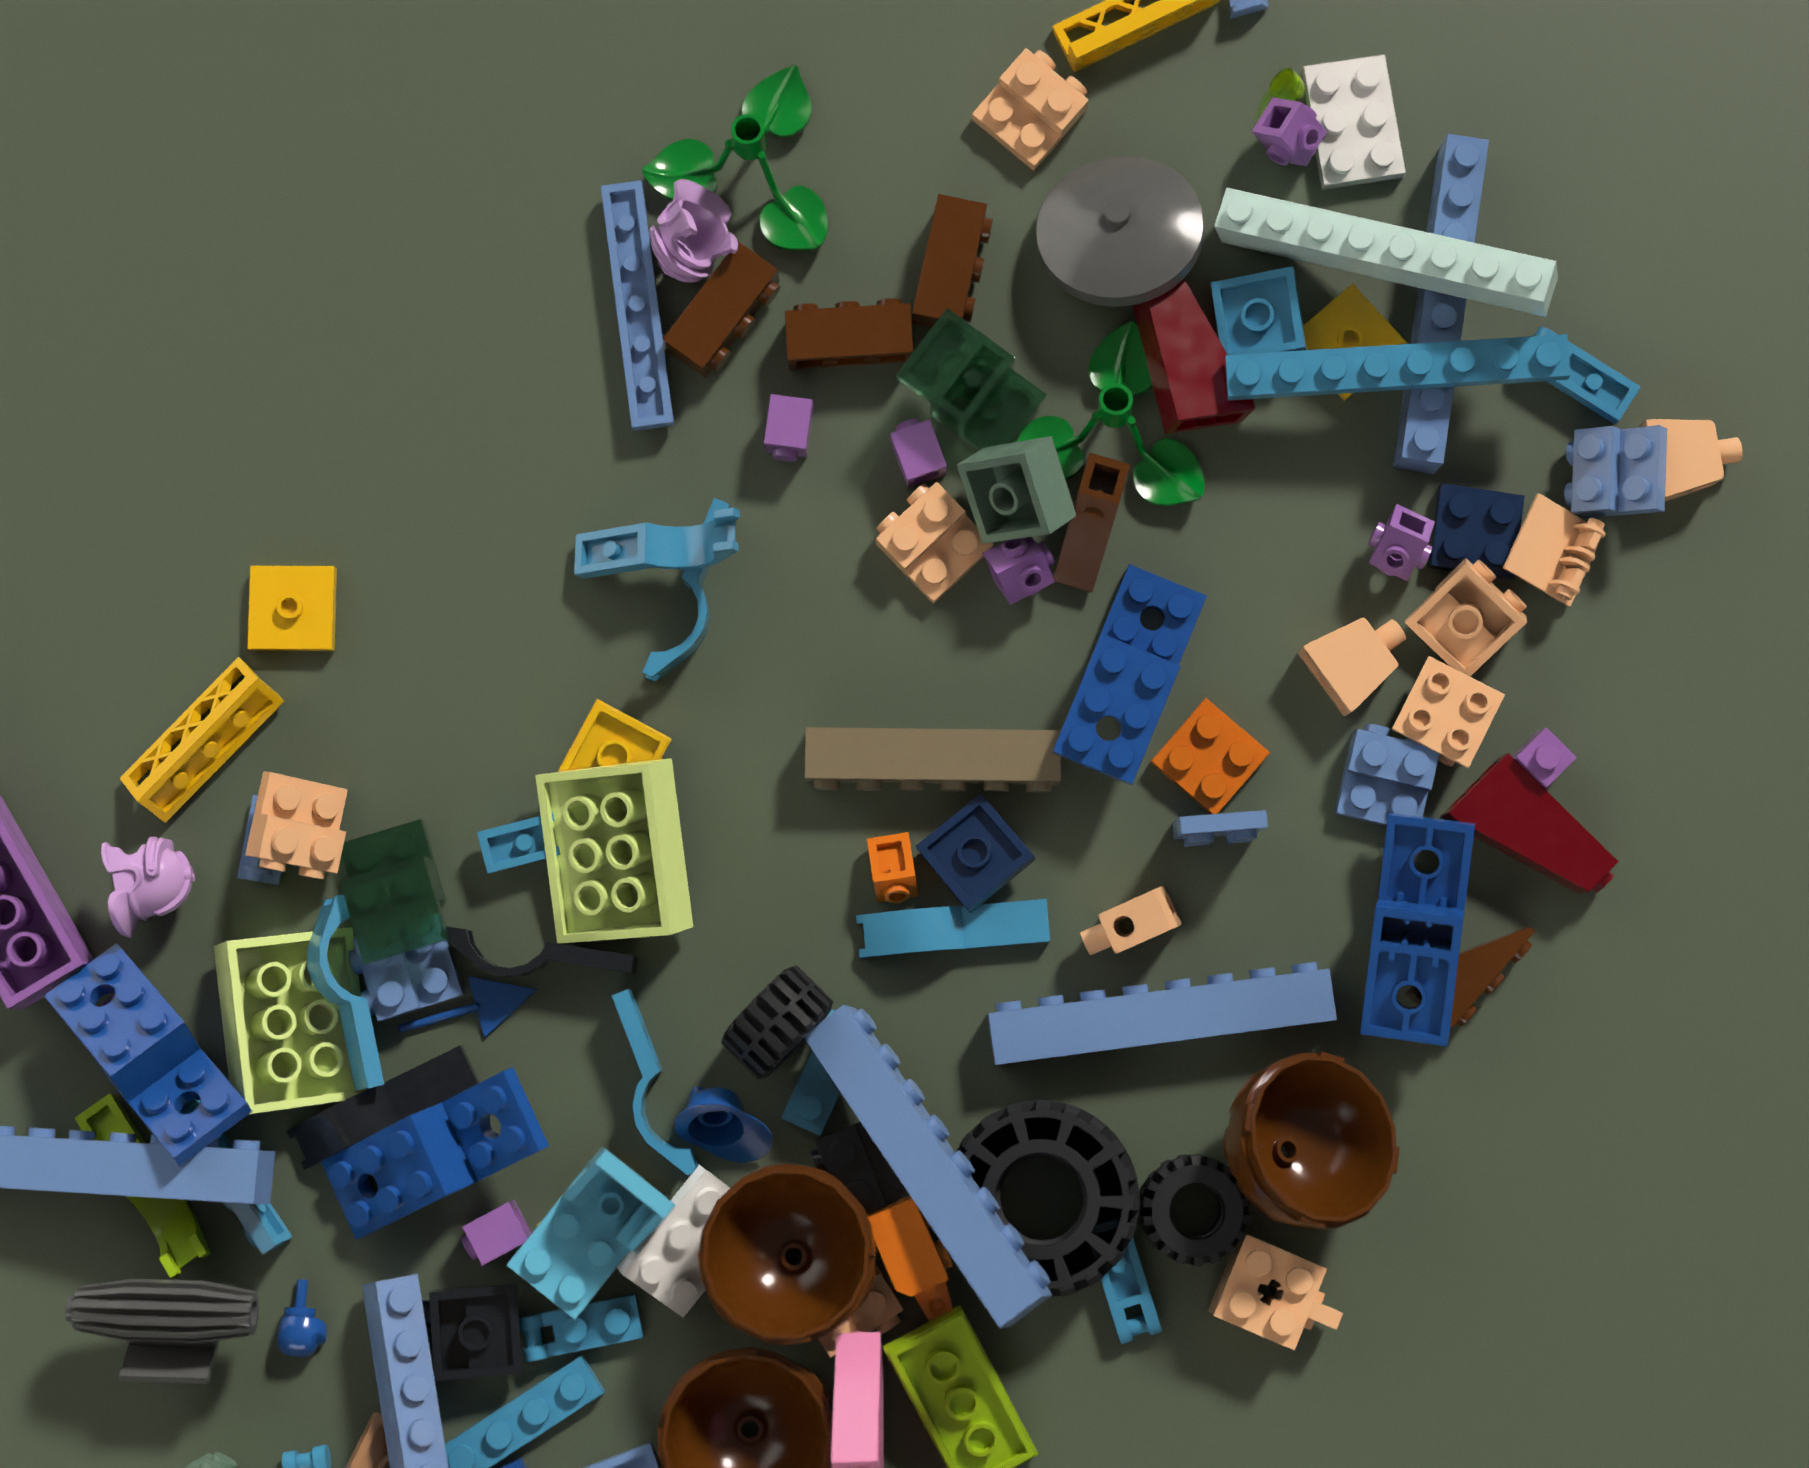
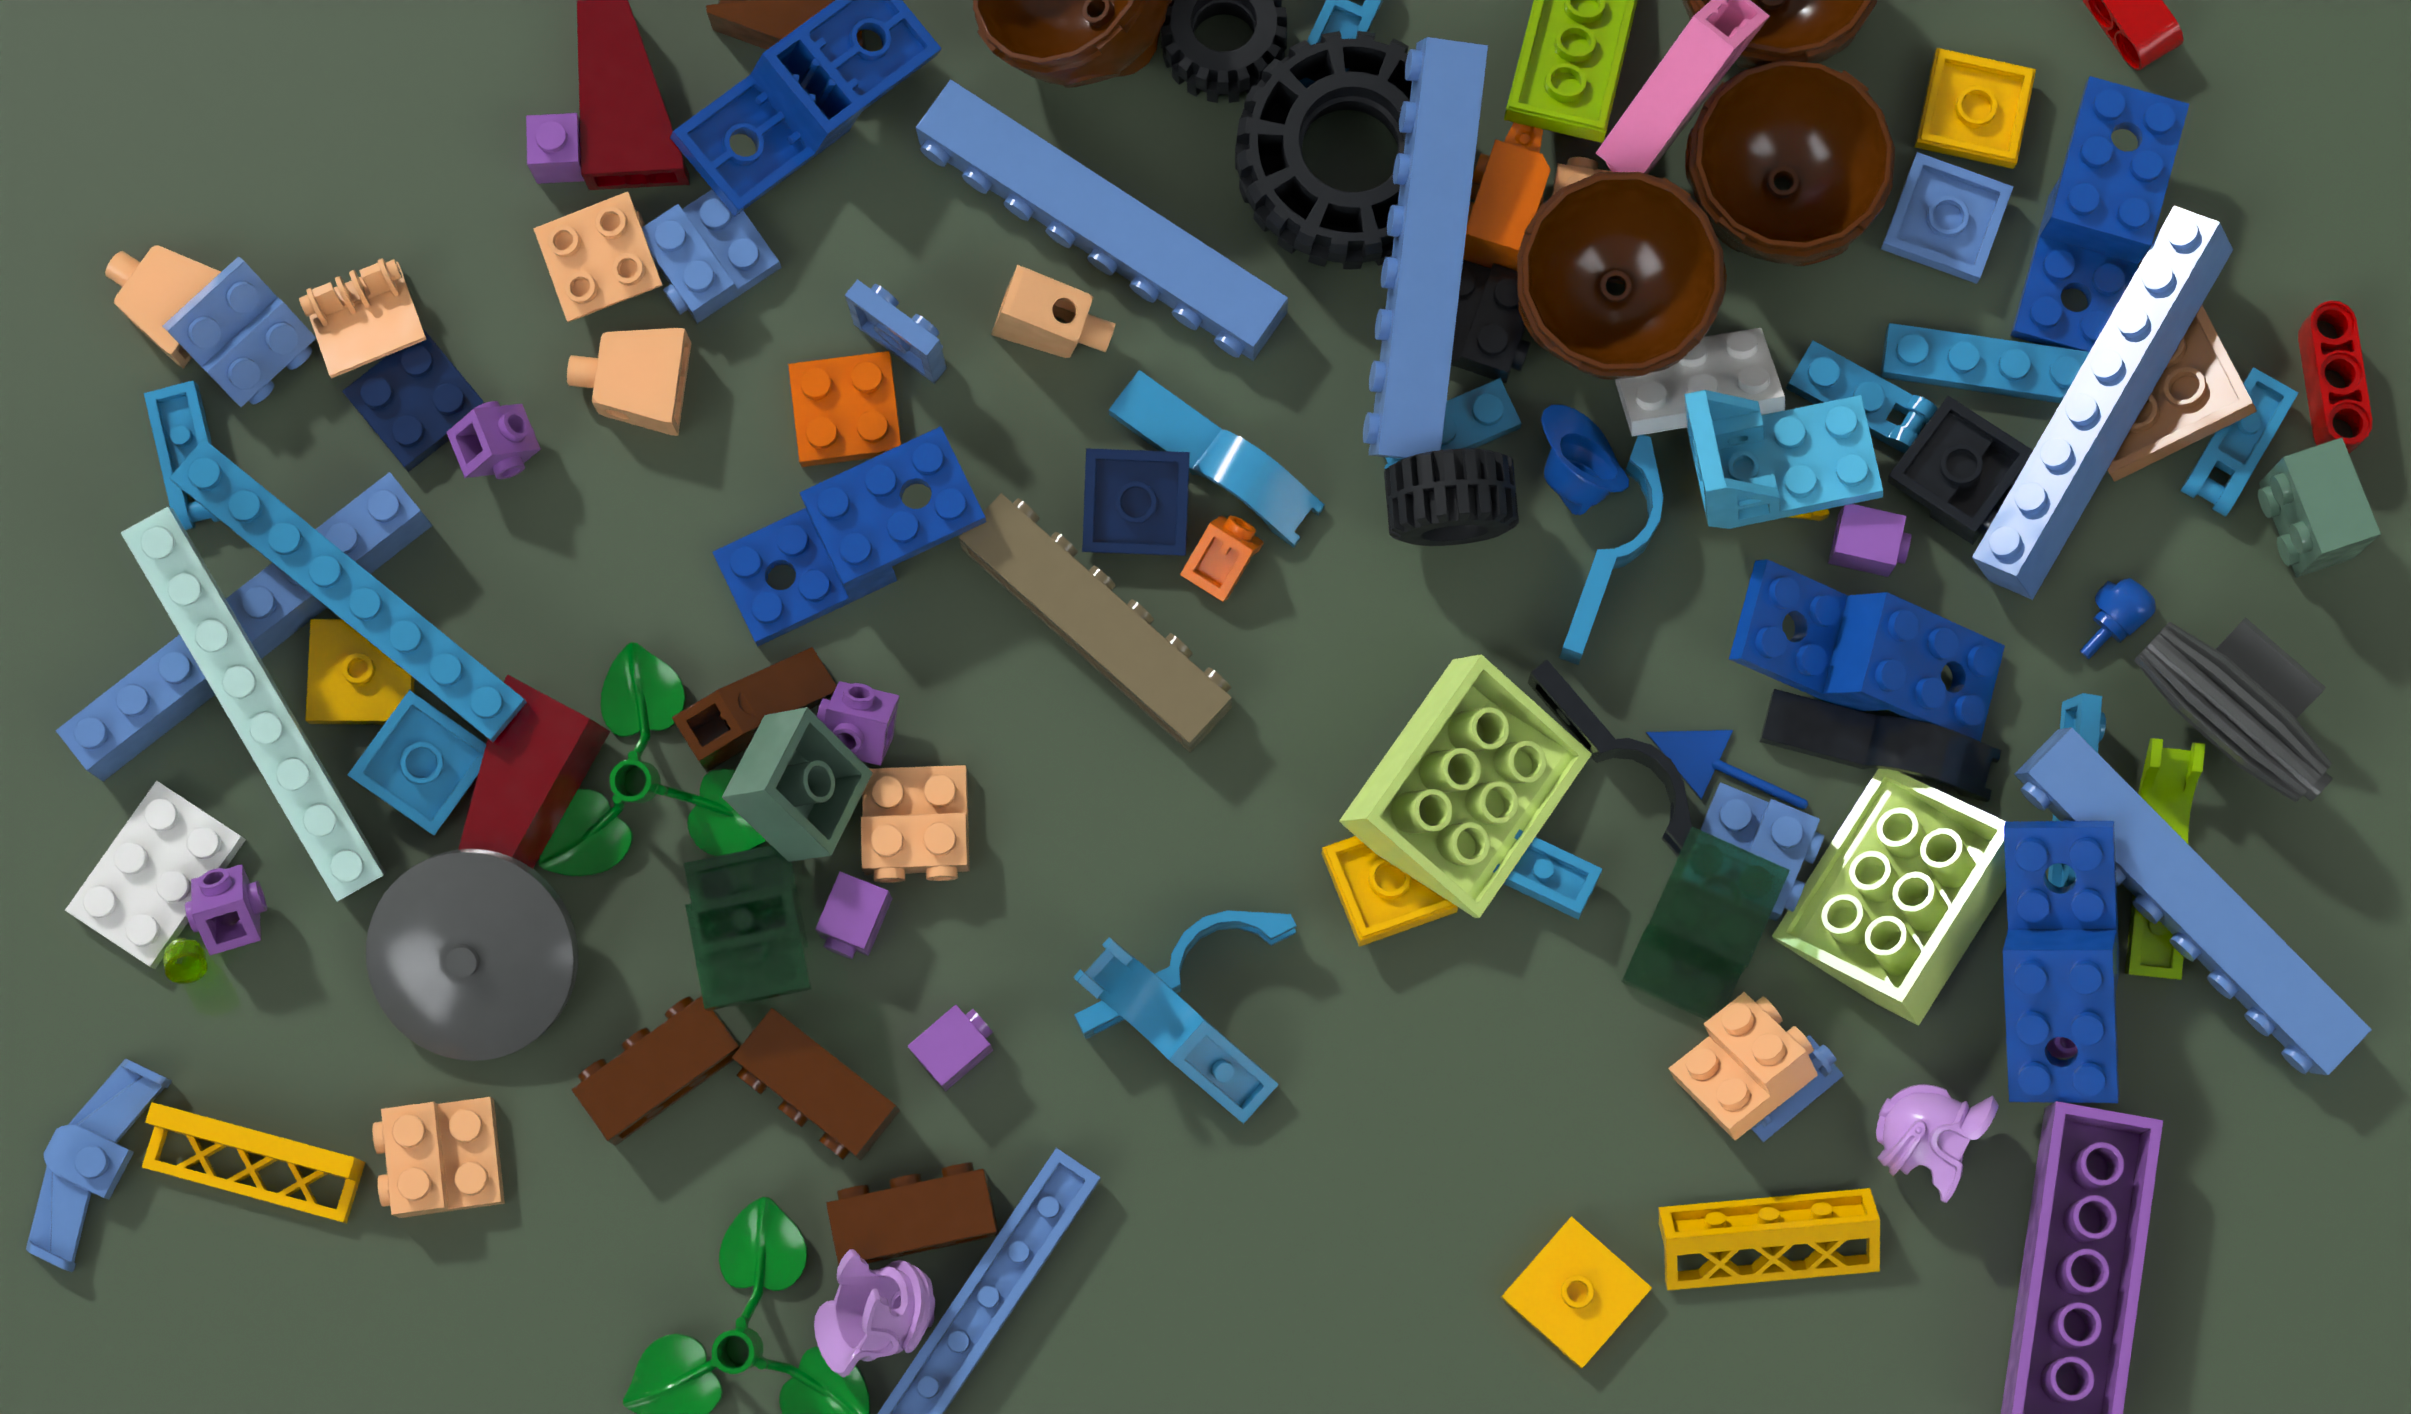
camera: 135 degrees left, 5 degrees down
dark azure piece [307,894,384,1090] -> none
light nougat plate [1405,558,1527,676] -> none

